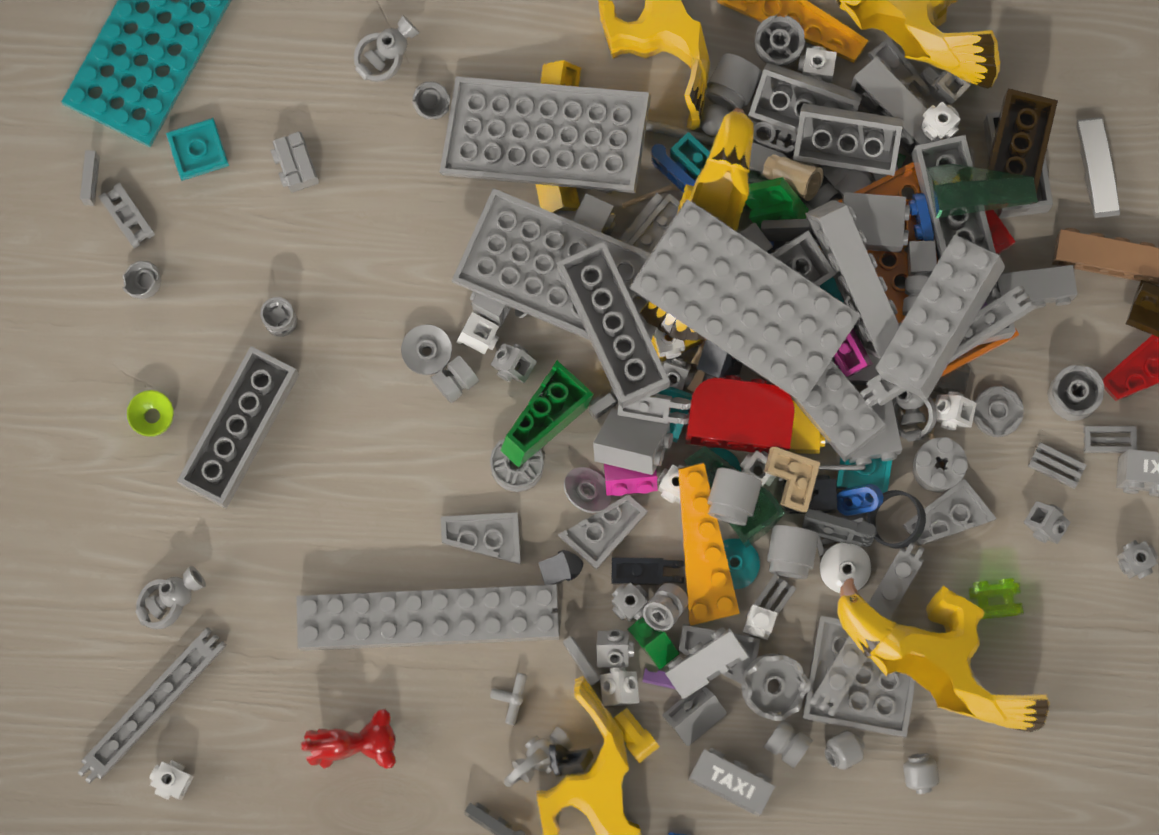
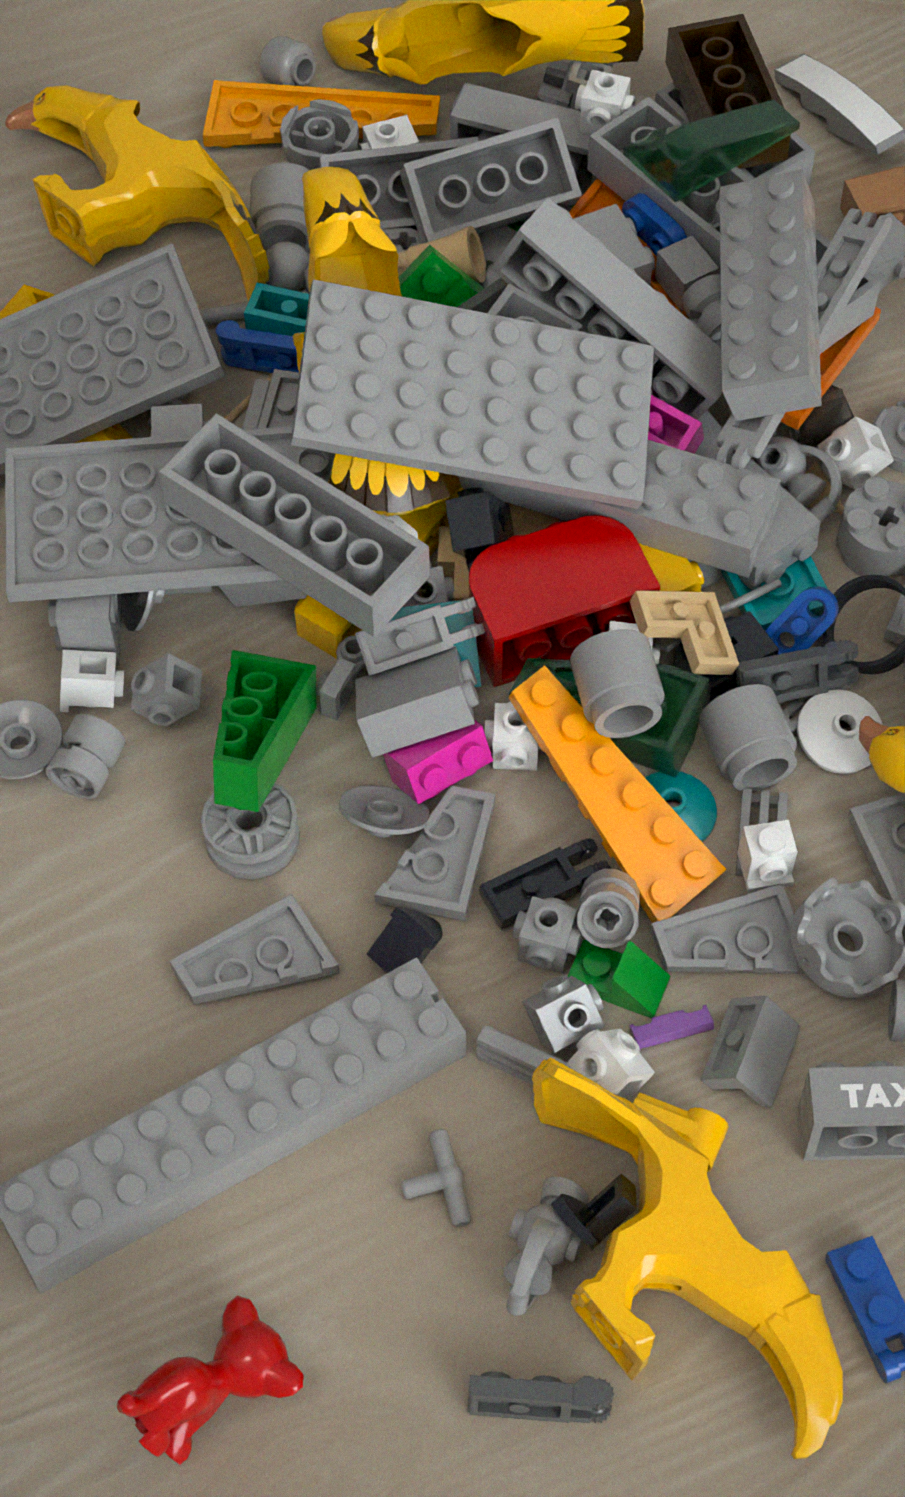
camera: 30 degrees left, 20 degrees down
light grey wedge [665,627,749,699] -> none

